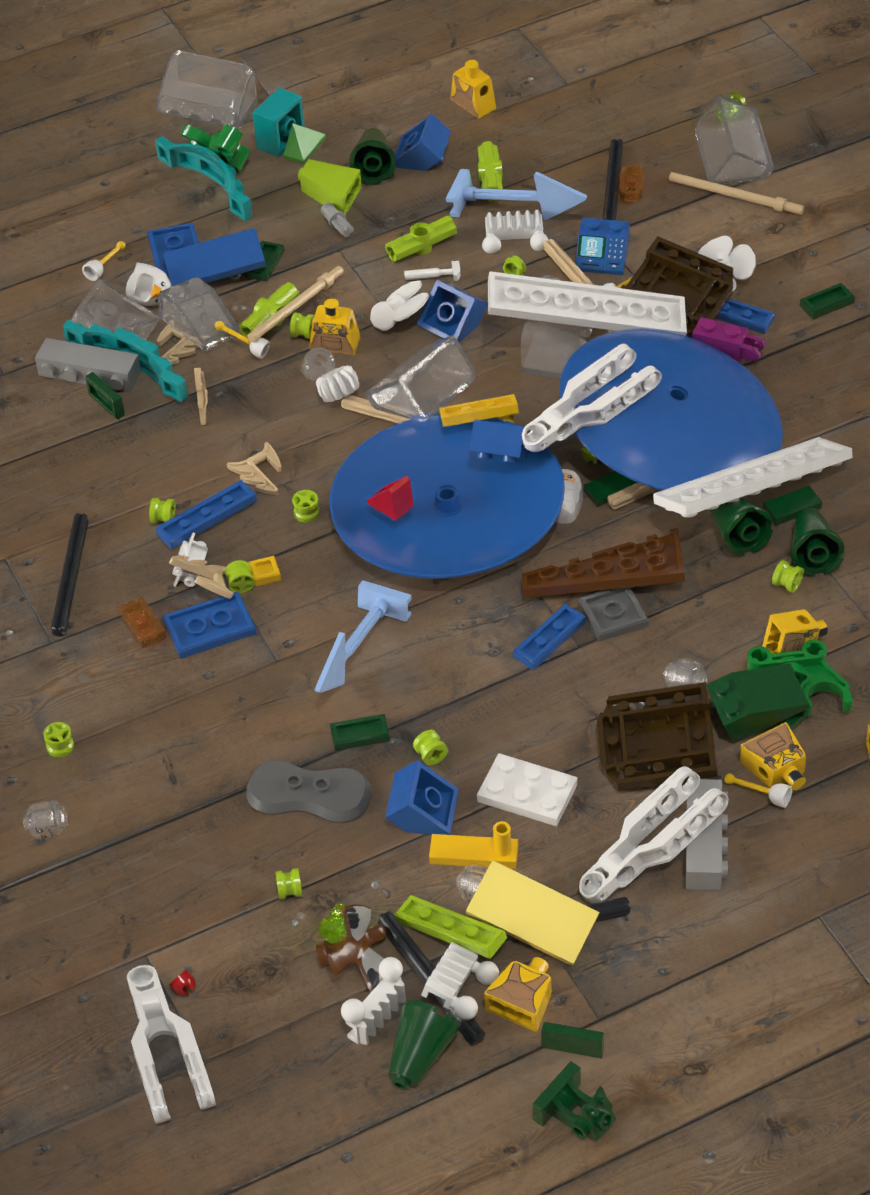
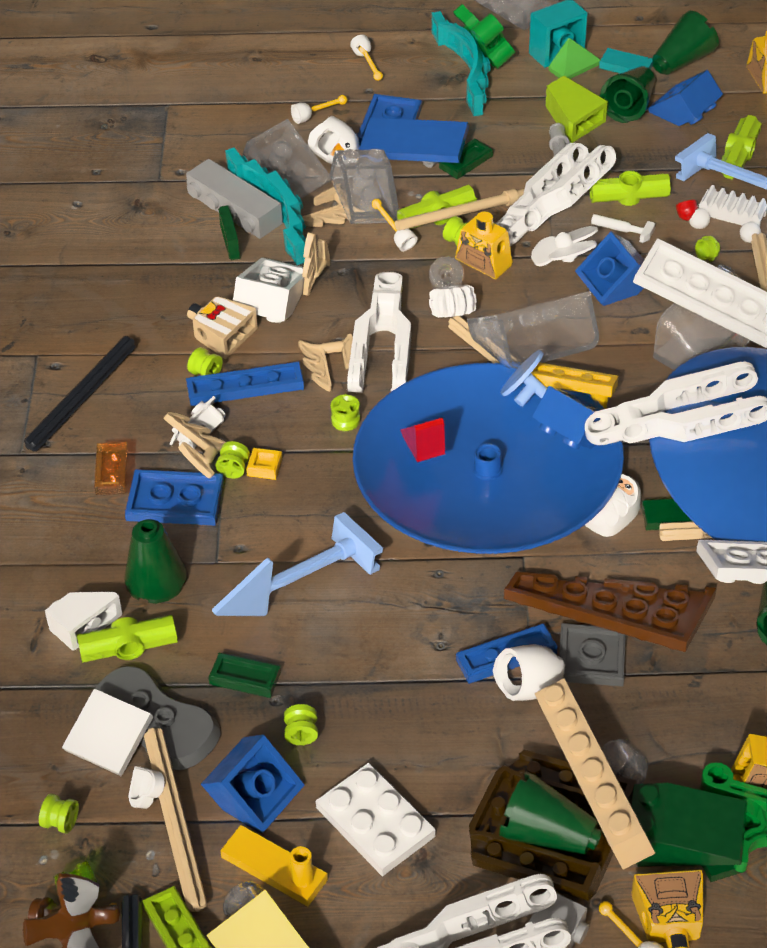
camera: 25 degrees right, 0 degrees up
none -> white slope [45,592,122,651]
none -> white tile [62,689,153,776]
none -> lime piece [77,615,178,663]
none -> dark green cone [124,519,187,604]
none -> white tile [129,766,165,809]
none -> tan axle [144,728,207,912]
none -> tan torso [187,296,258,359]
none -> white slope [233,258,304,323]
none -> white piece [348,272,411,393]
none -> hinge [350,35,383,81]
none -> white piece [493,644,565,701]
none -> white piece [495,143,616,246]
none -> dark green cone [499,771,602,854]
none -> light blue shield [500,350,547,407]
none -> tan brick [534,678,655,869]
none -> teal tile [599,48,653,73]
none -> dark green cone [652,10,719,75]
none -> red hinge [676,200,698,221]

